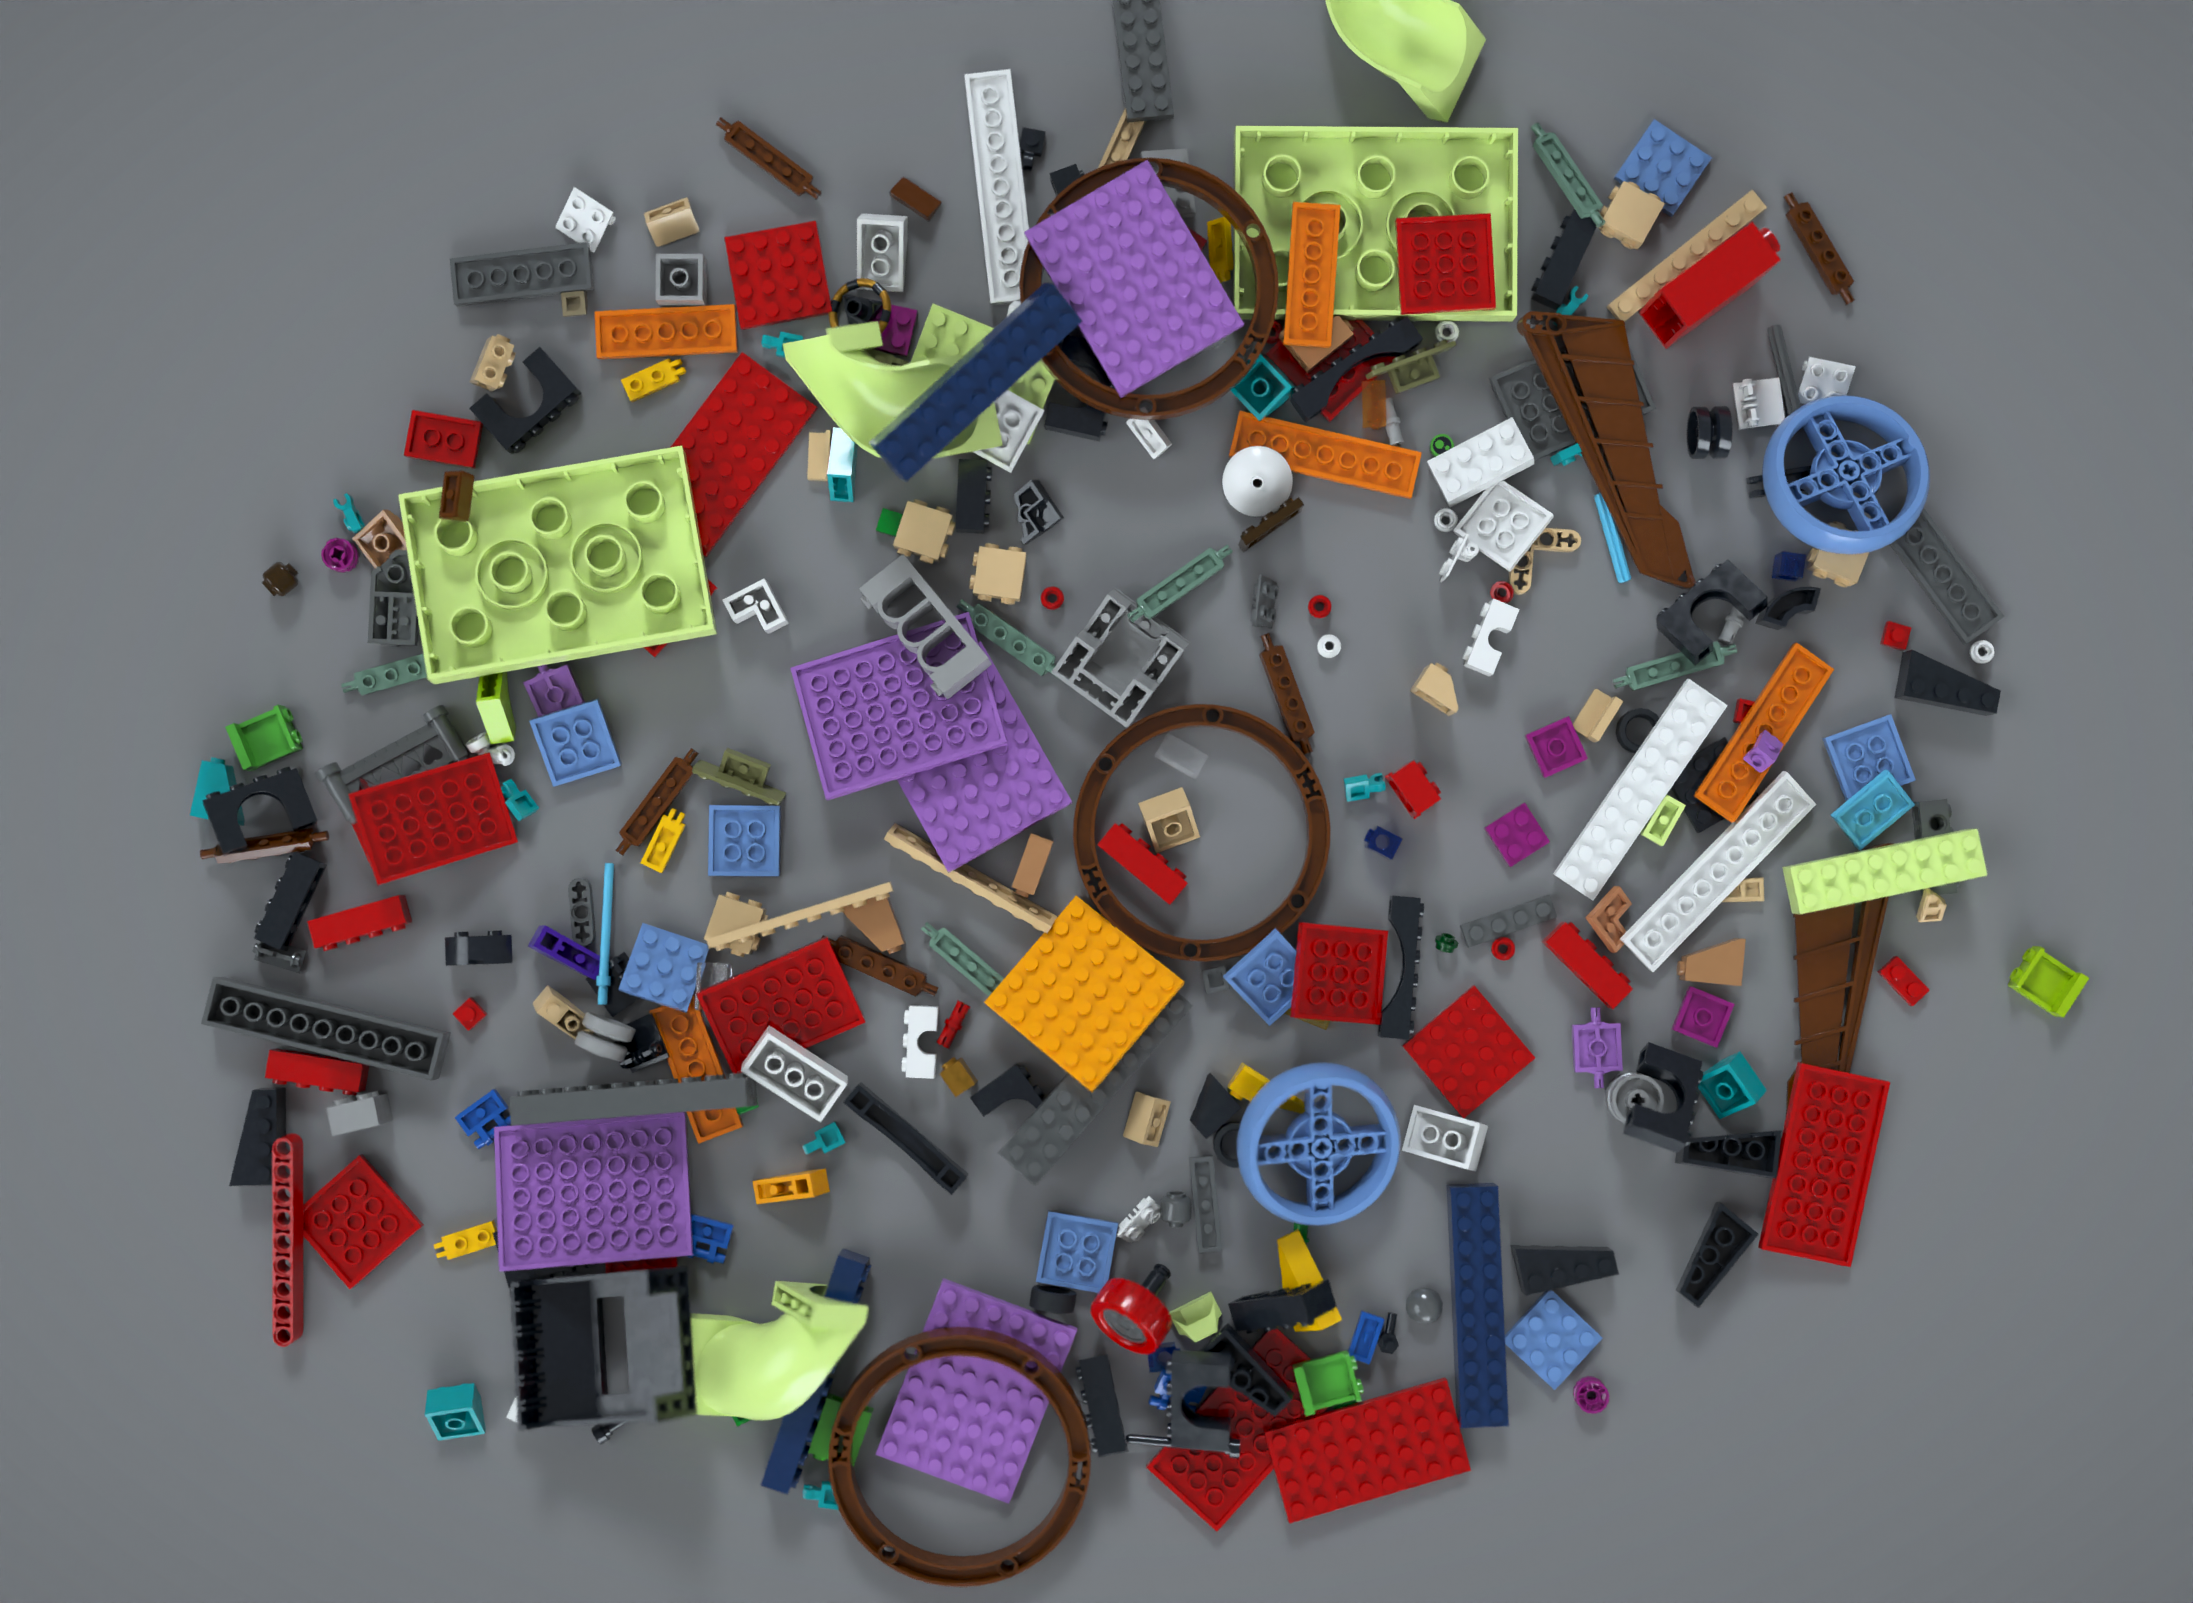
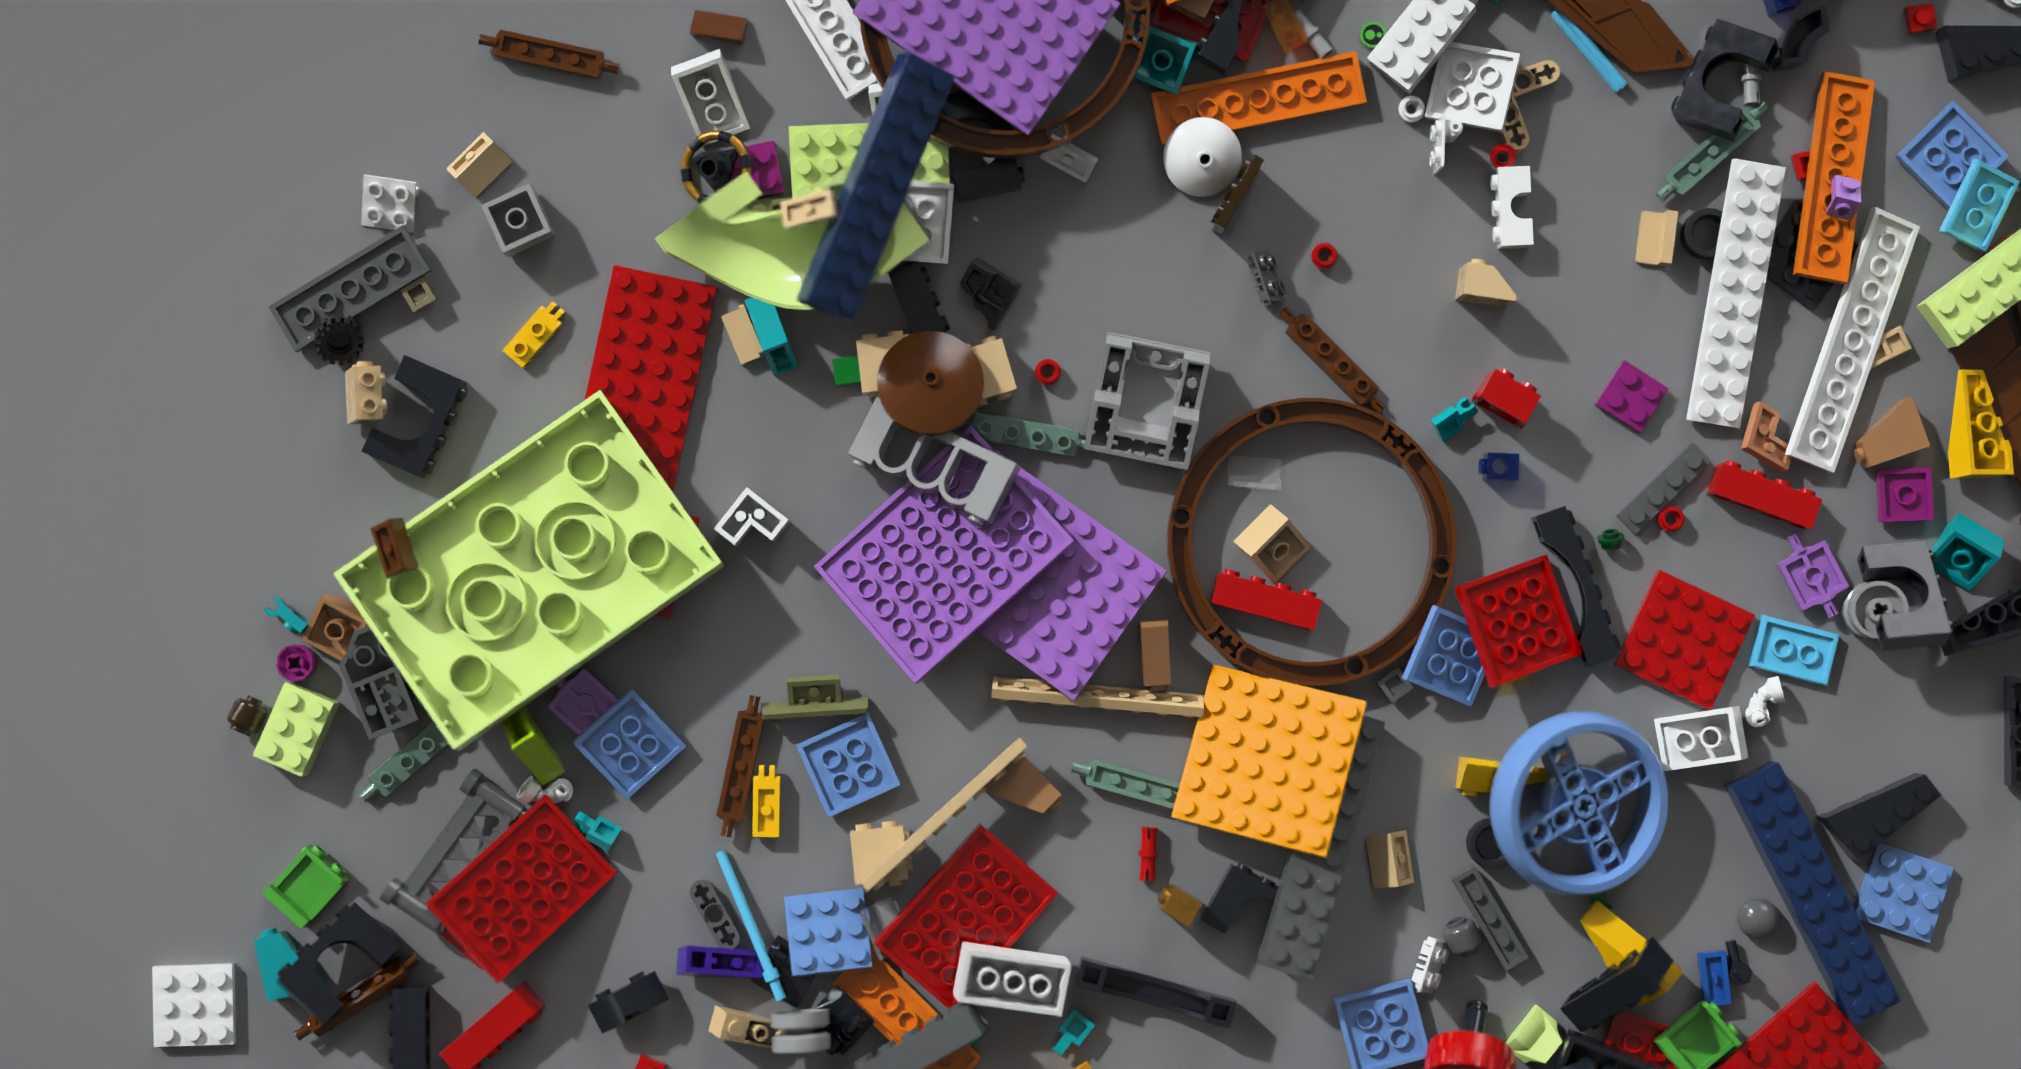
camera: 30 degrees left, 0 degrees up
red plate [404,410,483,469] -> none
orange plate [595,304,738,360] -> none
red plate [724,221,832,330] -> none
teal plate [761,331,804,358] -> none
reddish brown plate [822,935,939,997] -> none
white arch [902,1005,939,1079] -> none
sand green plate [1127,545,1232,622] -> none
black slope [1190,1073,1241,1139] -> none
white plate [1317,635,1341,658] -> none
magenta plate [1524,716,1588,778] -> none
magenta wheel [1573,1376,1609,1414] -> none
yellowish green slope [1641,794,1686,846] -> none
none -> white plate [152,963,236,1047]
none -> yellowish green brick [253,682,341,777]
none -> black tyre [314,313,364,365]
none -> tan plate [780,189,838,230]
none -> reddish brown dish [877,331,984,436]
none -> white arm [1745,676,1785,727]
none -> medium azure tile [1748,615,1840,686]
none -> yellow wedge [1948,370,2014,479]

